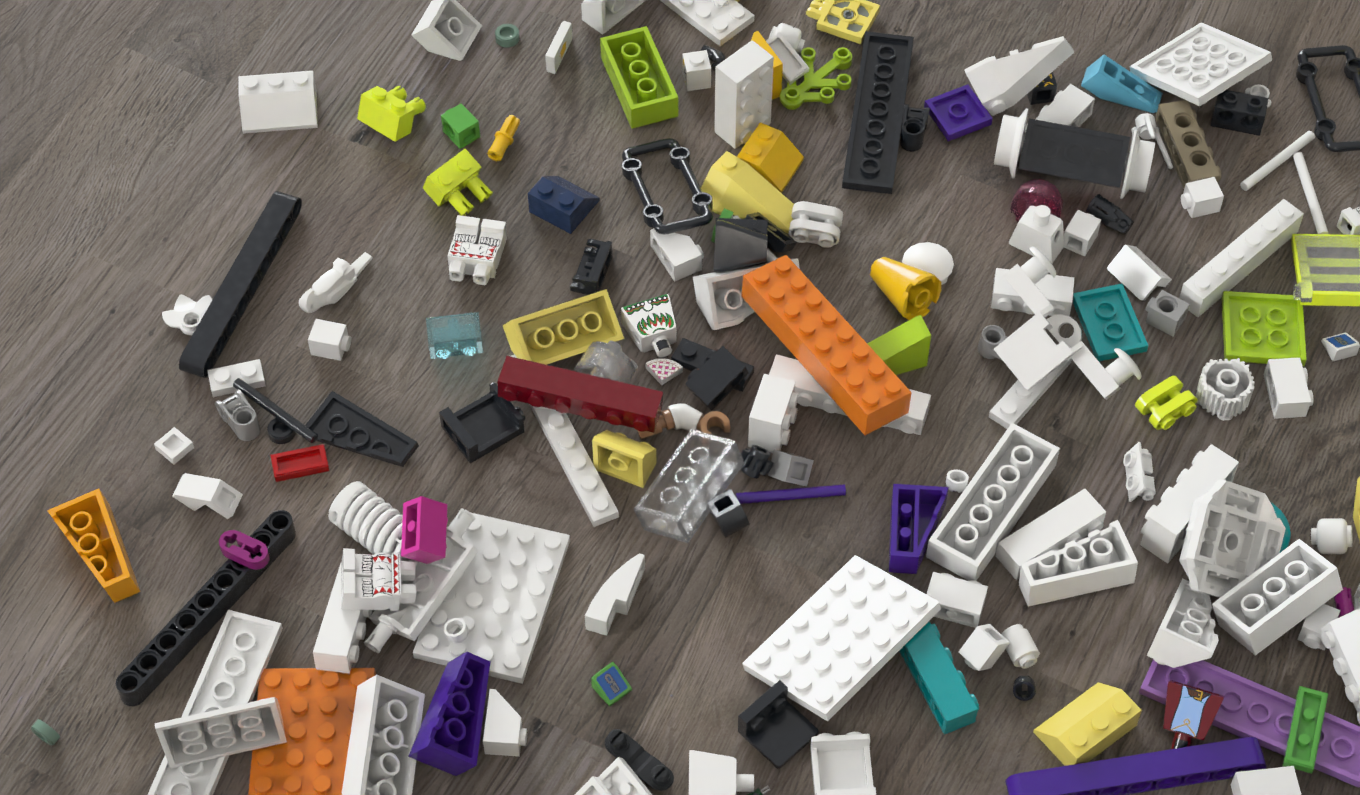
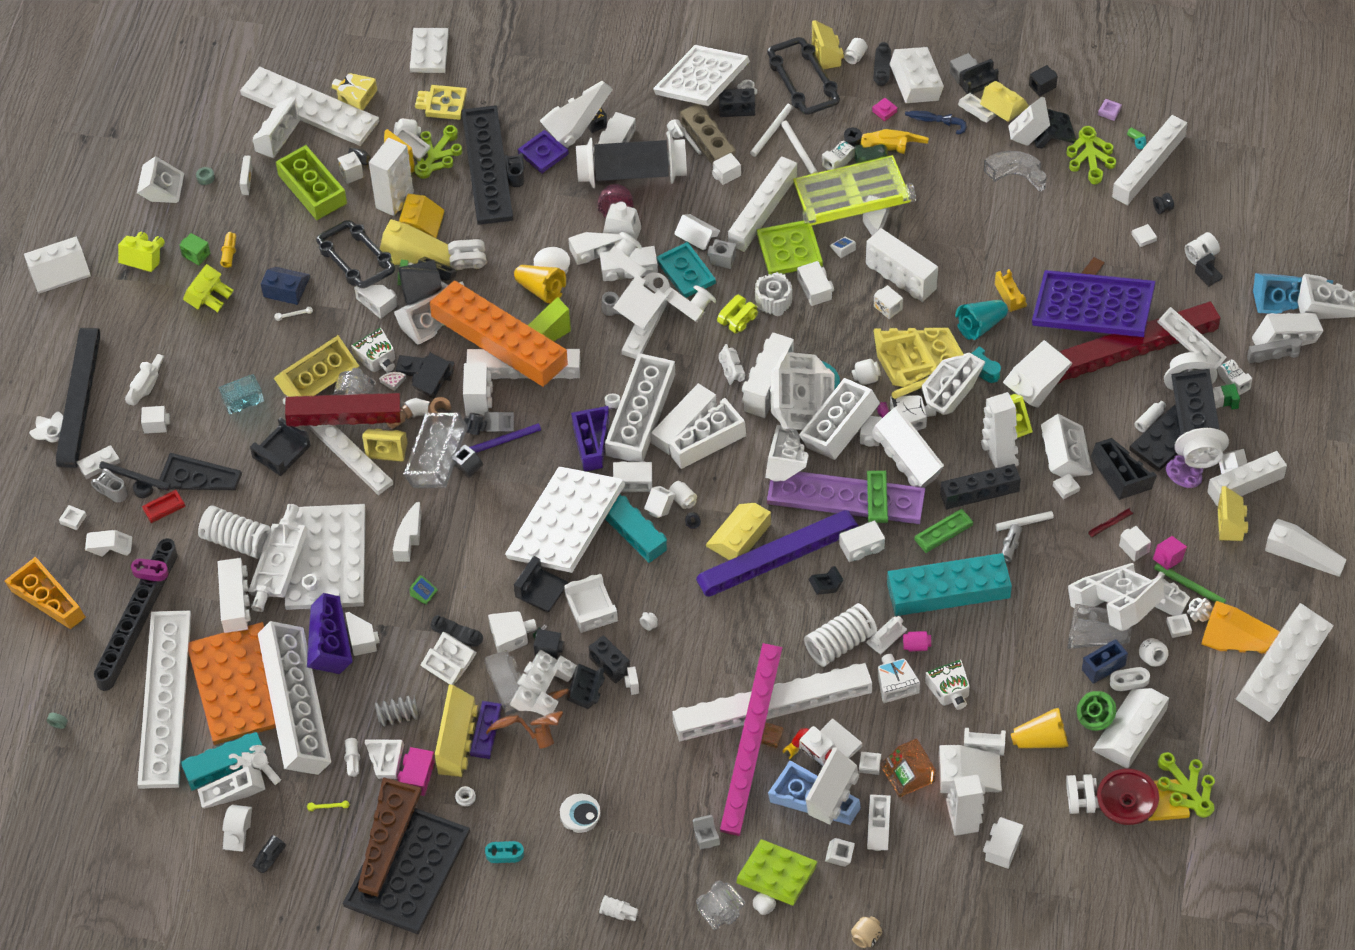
camera: 15 degrees left, 0 degrees up
white slope [155,697,287,768] -> none
white hips [341,548,416,611] -> none
dark pink brick [401,496,448,564] -> none
white hips [448,215,507,285] -> none
black hinge [570,239,613,295] -> none
white brick [1064,210,1101,256] -> none
medium azure slope [1081,55,1162,113] -> none
black hinge [1086,194,1134,234] -> none
torso [1163,680,1225,749] -> none
none -> white hinge [274,307,313,321]
none -> white slope [569,232,624,265]

